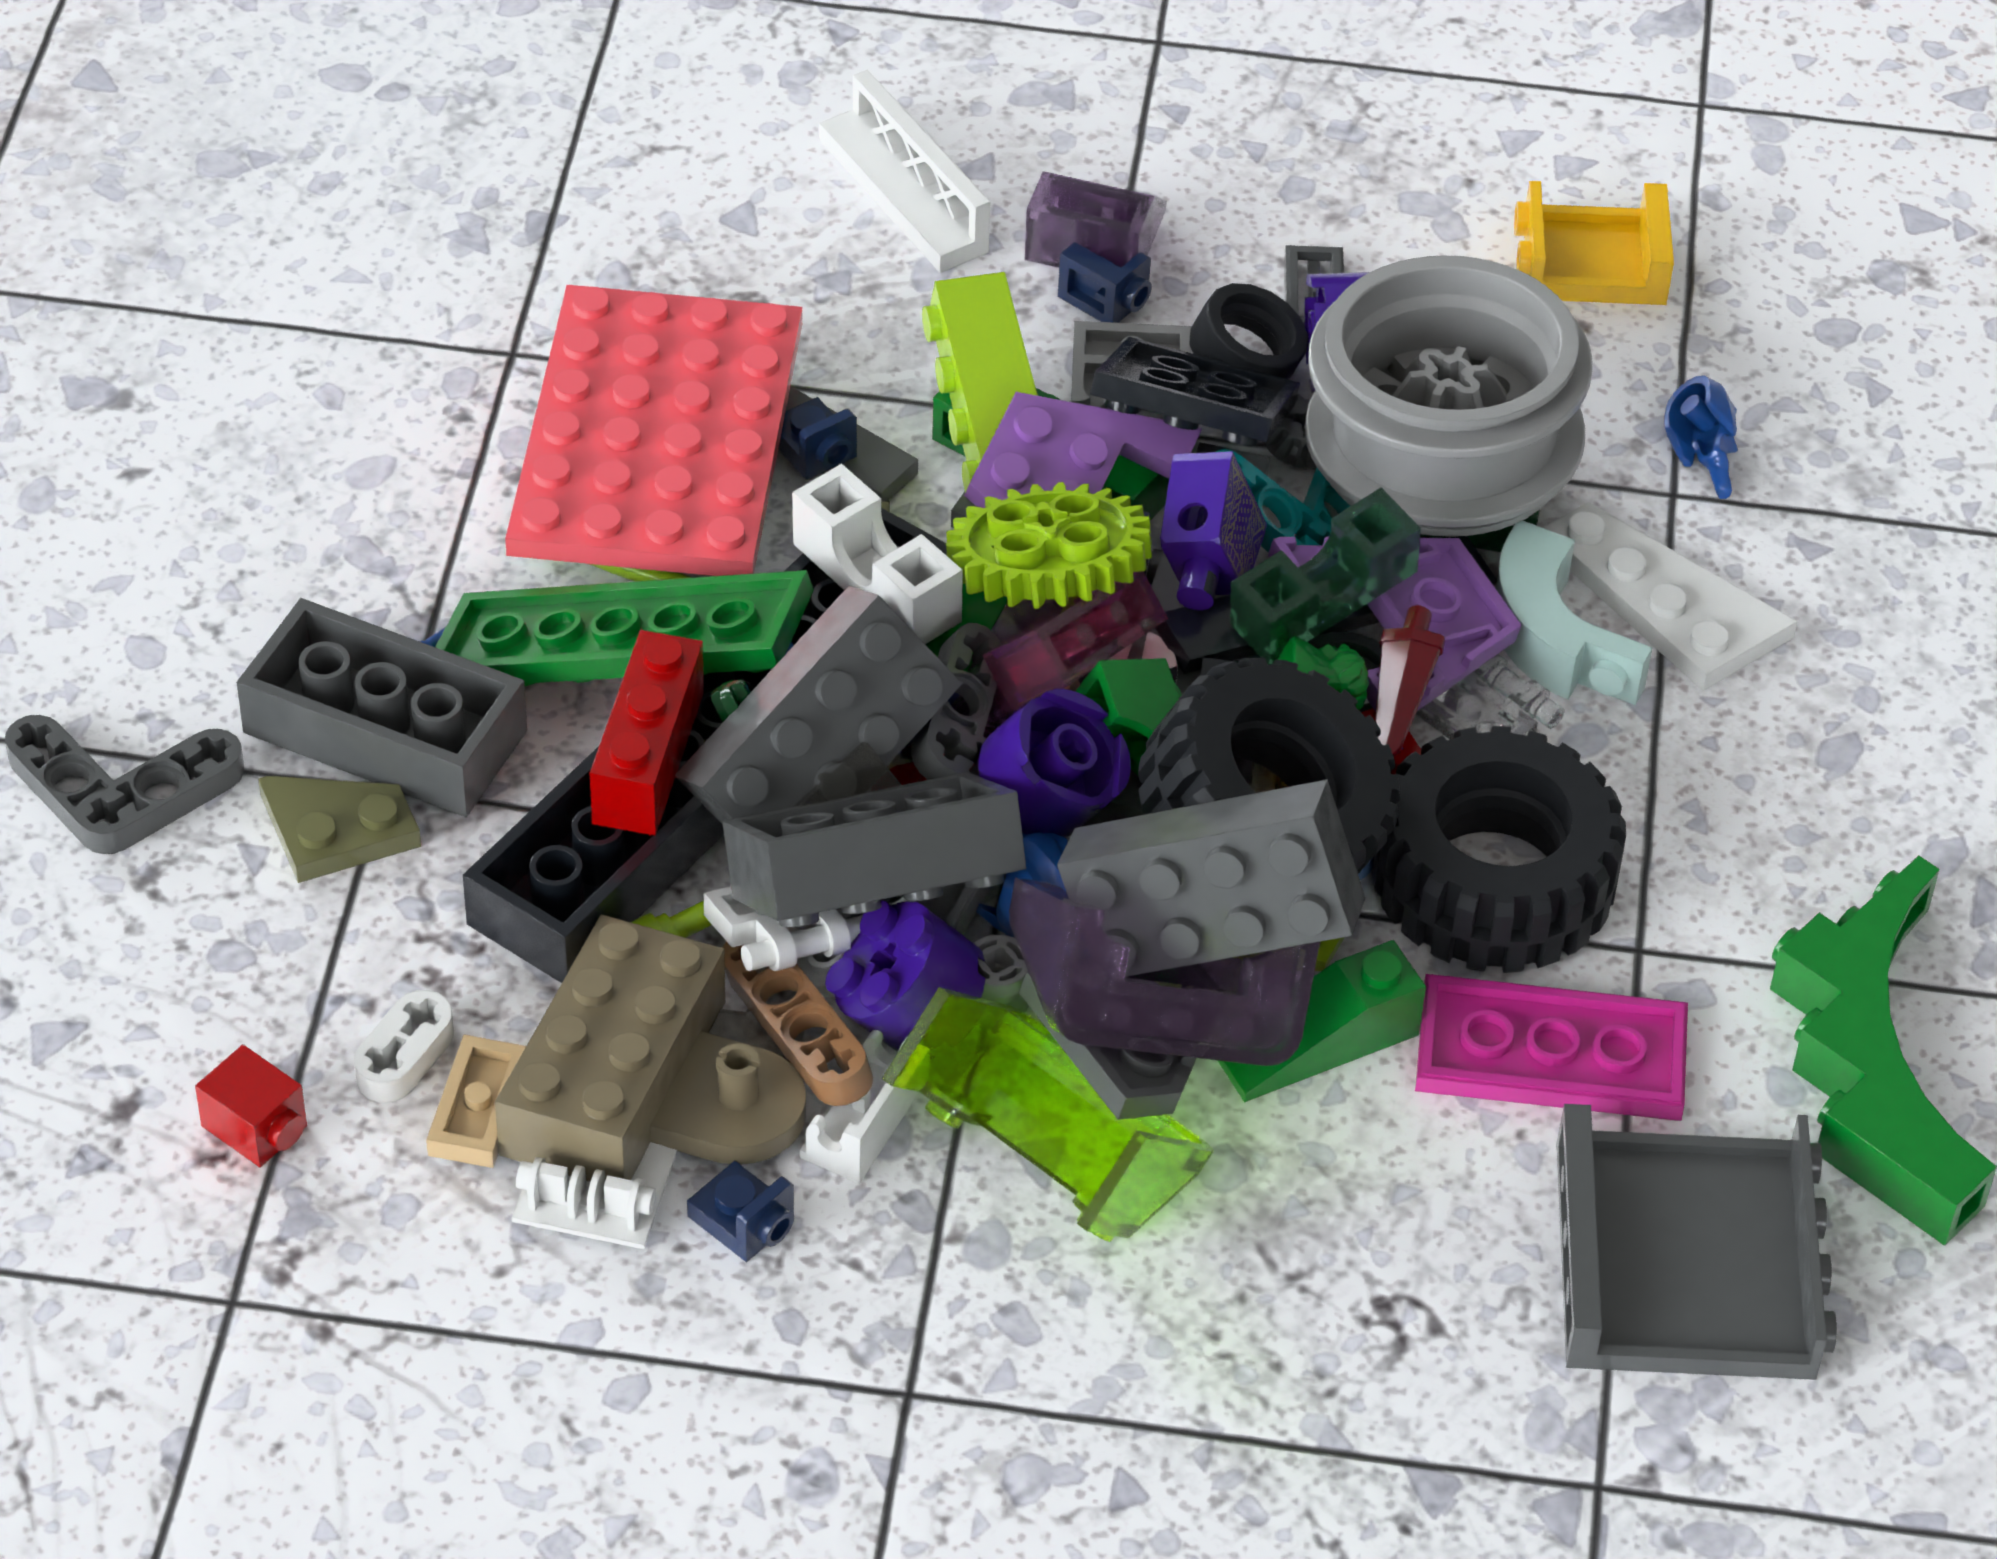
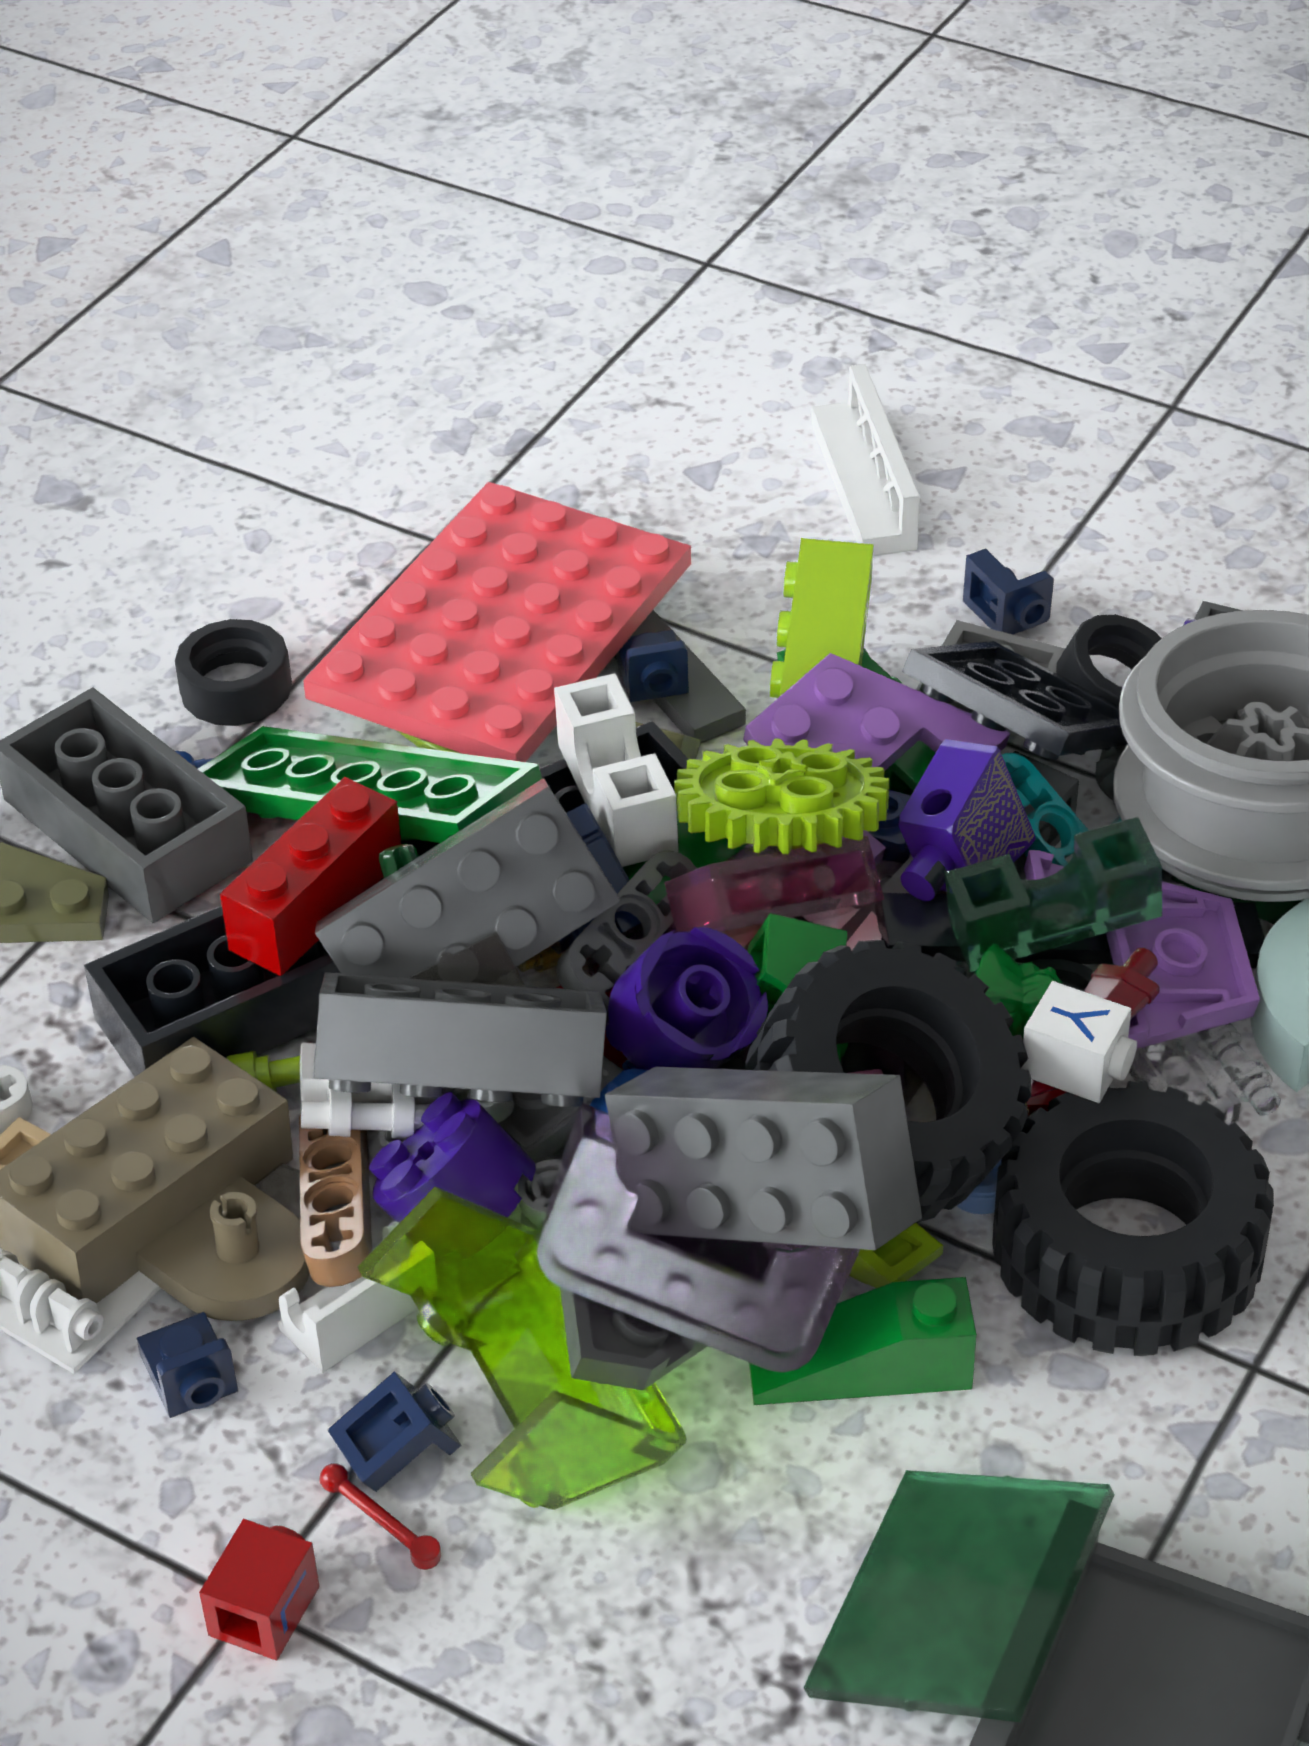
camera: 25 degrees right, 5 degrees down
clear purple slope [1024,171,1167,268] -> none
dark pink tile [1415,974,1688,1121] -> none
none -> black tyre [175,619,292,726]
none -> red brick [199,1518,320,1661]
none -> red hinge [319,1463,441,1570]
none -> dark blue bracket [327,1371,462,1492]
none -> clear green piece [803,1470,1115,1722]
none -> white brick [1021,981,1137,1103]

